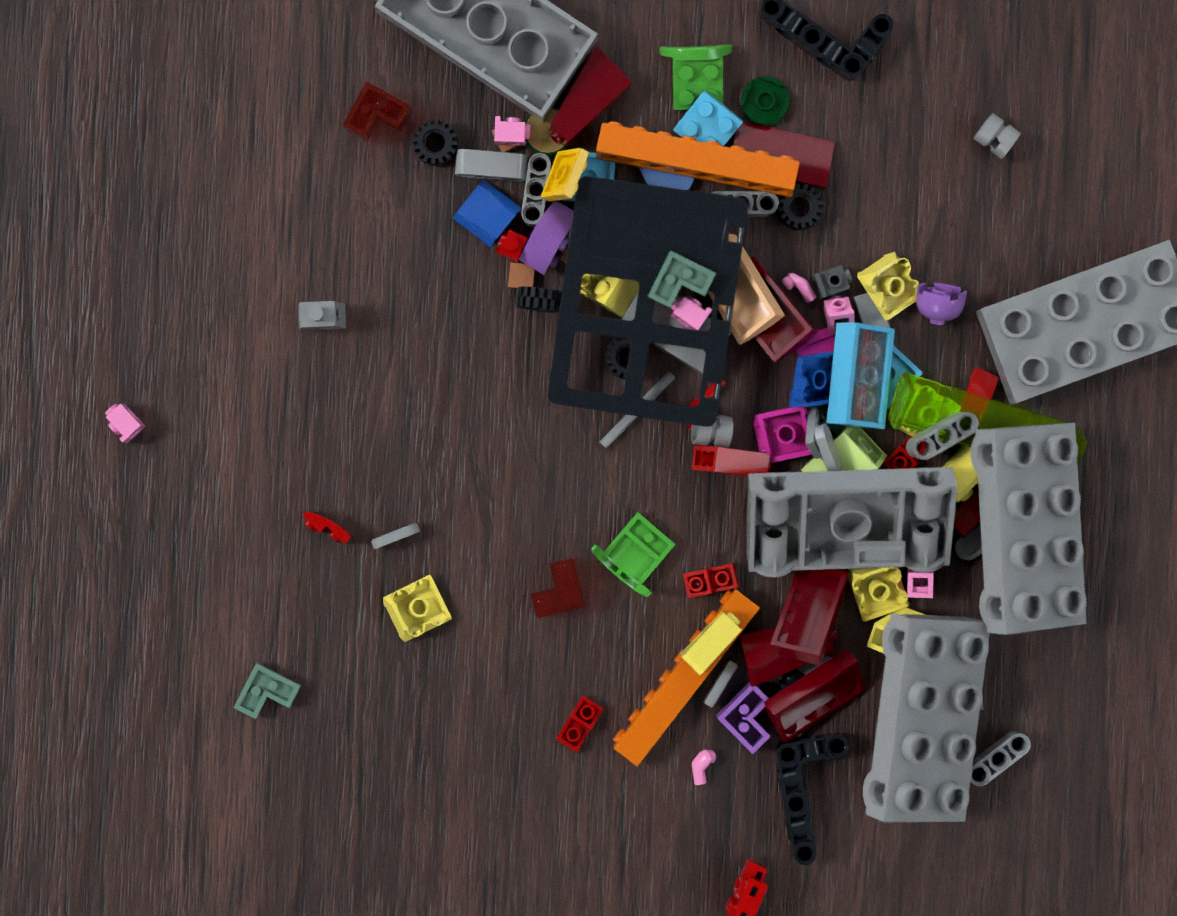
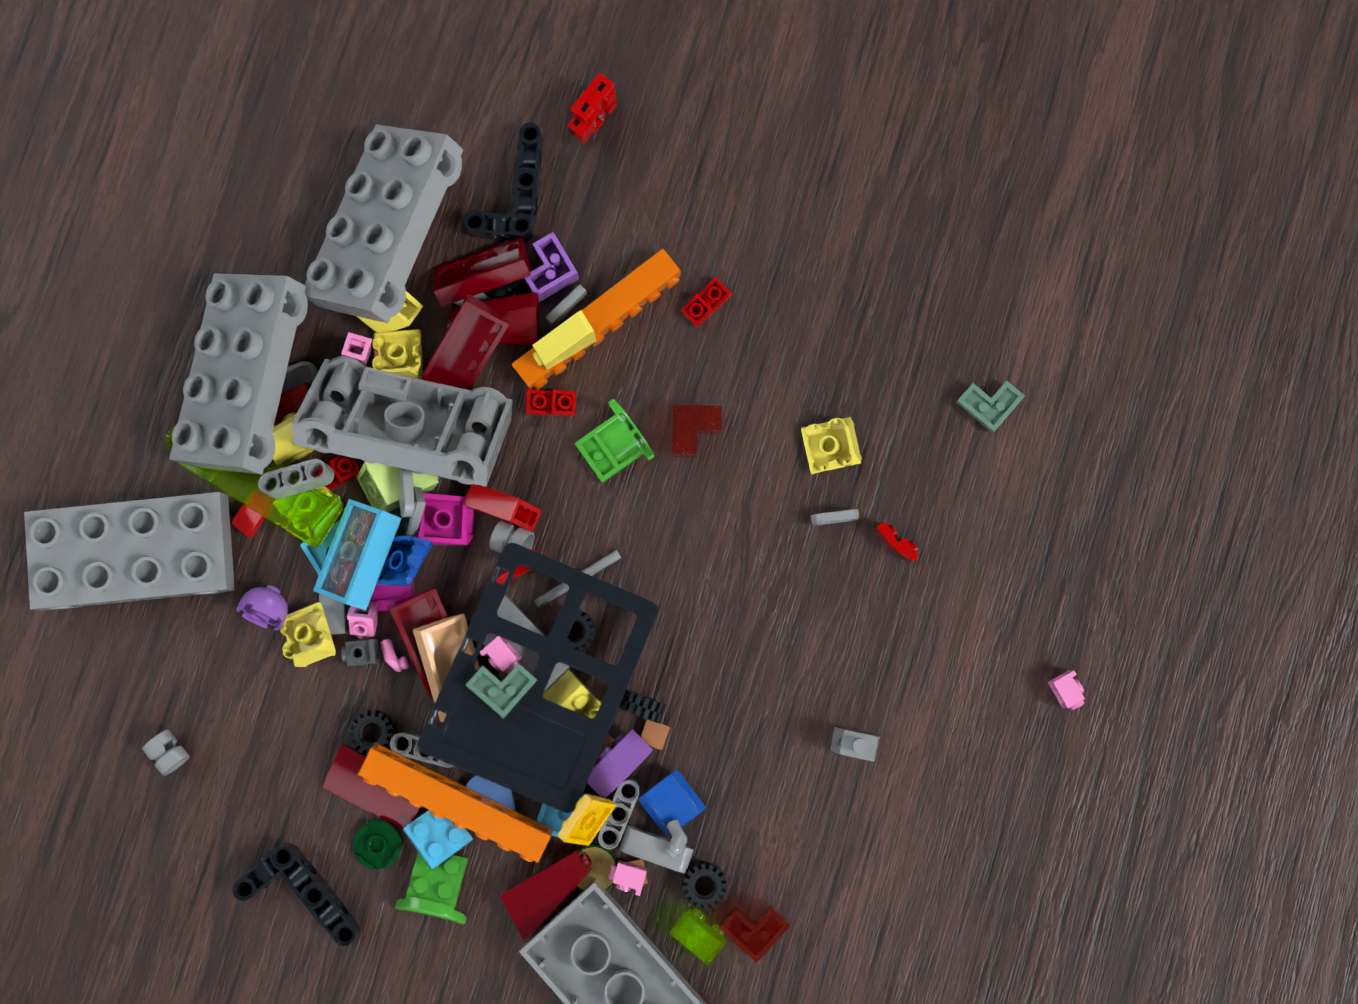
camera: 165 degrees left, 5 degrees down
red brick [496,230,528,263] -> none
bright pink arm [692,750,716,785] -> none
light grey beam [970,731,1031,786] -> none
none -> light grey arm [665,820,687,858]
none -> clear neon green brick [669,907,727,966]

